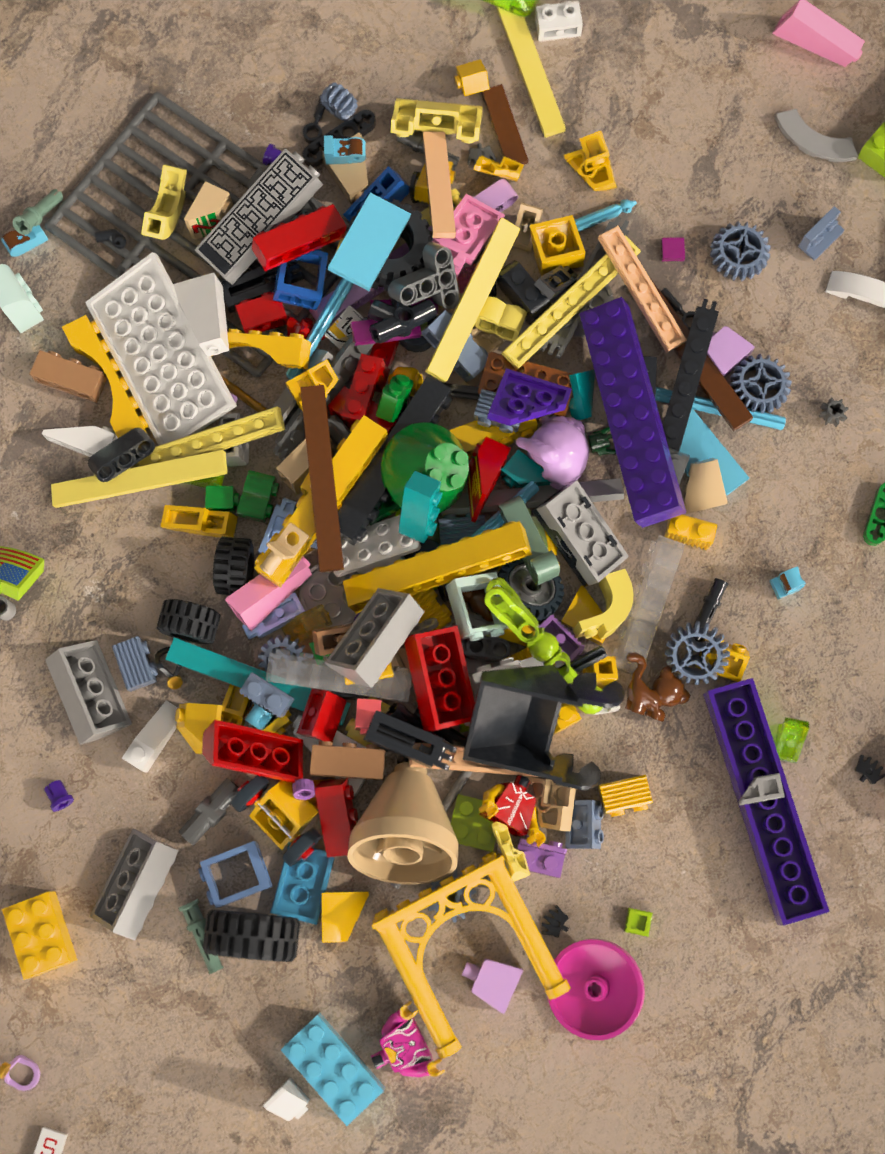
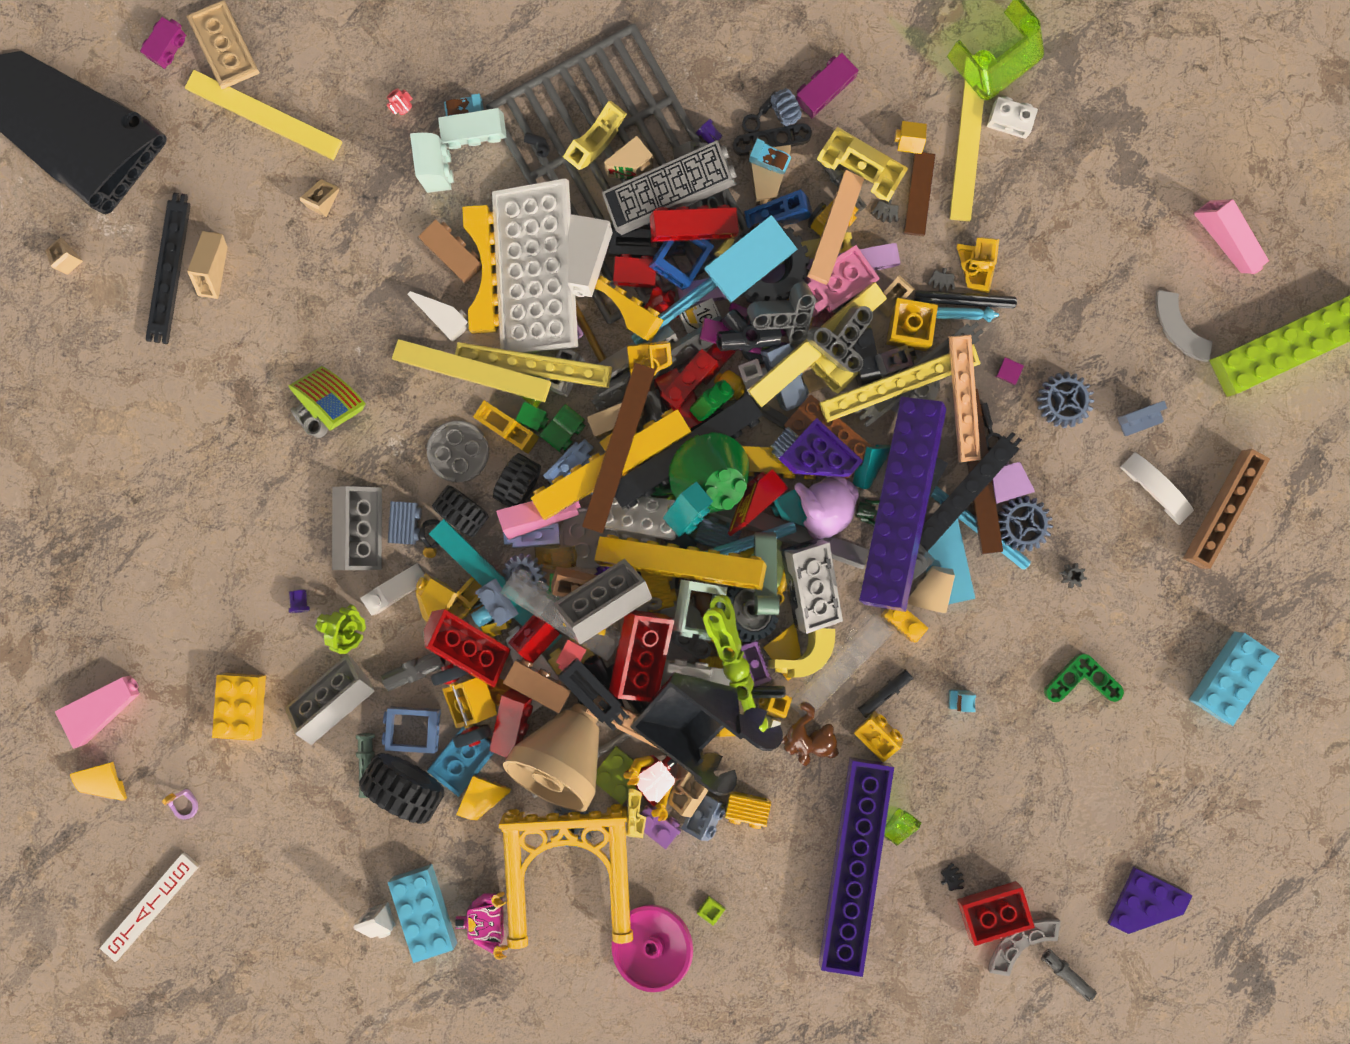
camera: 25 degrees right, 10 degrees up
sand green pin [13,189,63,235] -> none
black beam [88,428,155,482] -> none
tan bracket [259,523,309,575] -> none
medium lavender axle [292,779,315,800] -> none
lavender torso [462,958,523,1014] -> none
yellow slope [473,155,524,182] -> none
black piece [541,905,569,938] -> none
sand blue gear [665,621,730,685] -> none
light grey tile [738,773,785,805] -> none
none -> lime piece [315,604,366,654]
none -> light grey tile [426,421,489,482]
none -> light aqua brick [438,108,507,149]
none -> white brick [738,359,767,395]
none -> magenta brick [796,53,859,119]
none -> dark grey beam [807,306,873,372]
none -> black axle [914,290,1017,309]
none -> dark grey piece [928,268,955,291]

